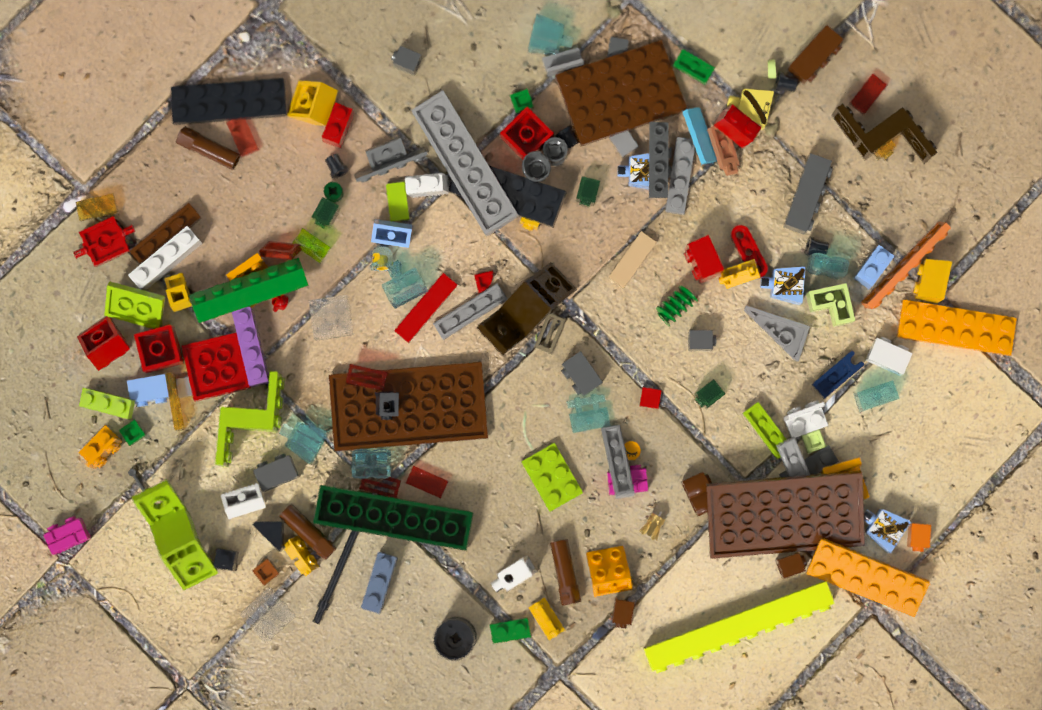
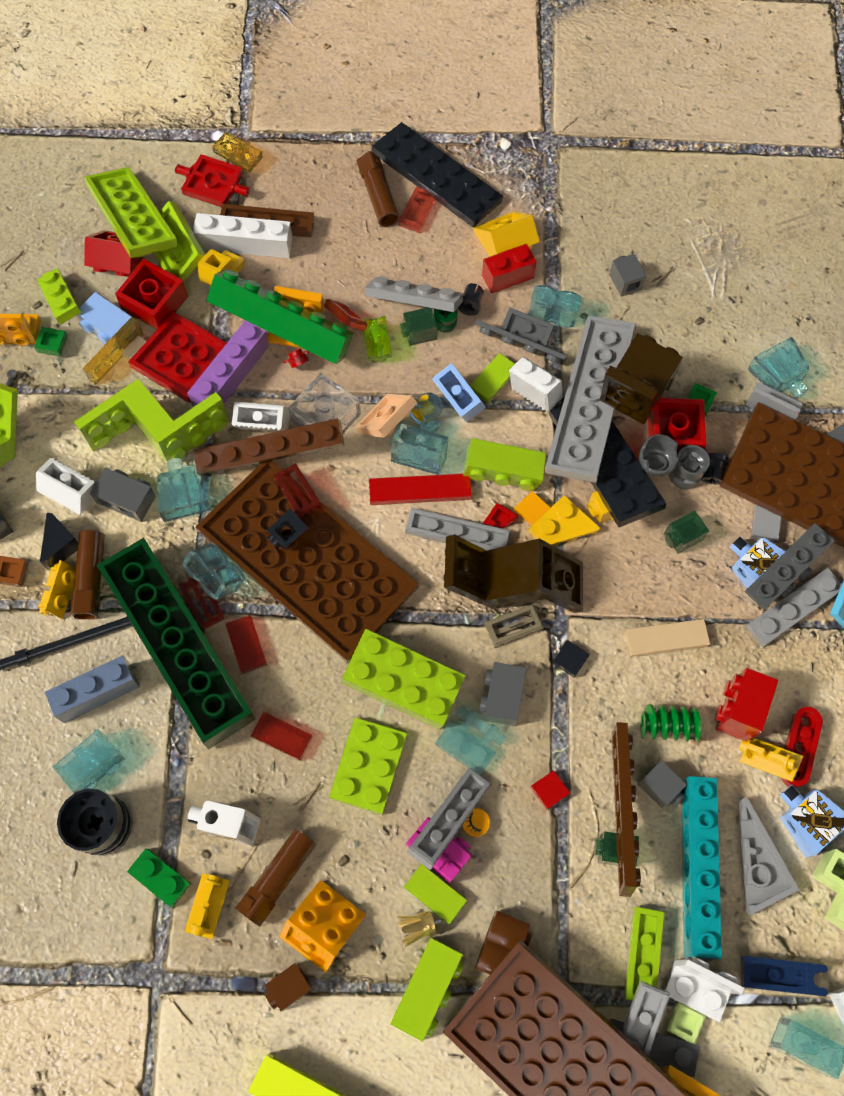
camera: 45 degrees right, 15 degrees down
none -> clear light blue brick [52,729,125,793]
none -> lime plate [84,167,178,258]
none -> reddish brown plate [194,418,345,476]
none -> white brick [232,402,290,432]
none -> clear red tile [251,712,313,761]
none -> lime brick [341,629,466,729]
none -> light nougat plate [354,394,417,438]
none -> light grey plate [365,276,463,312]
none -> lime brick [390,938,465,1042]
none -> lime tile [404,864,467,925]
none -> lime brick [463,438,546,491]
none -> light orange tile [514,491,551,526]
none -> clear light blue brick [528,285,582,328]
none -> yellow wing [528,496,600,546]
none -> black tile [552,640,590,678]
none -> dark brown bracket [600,333,683,425]
none -> reddish brown plate [612,722,641,897]
none -> teal brick [681,776,722,960]

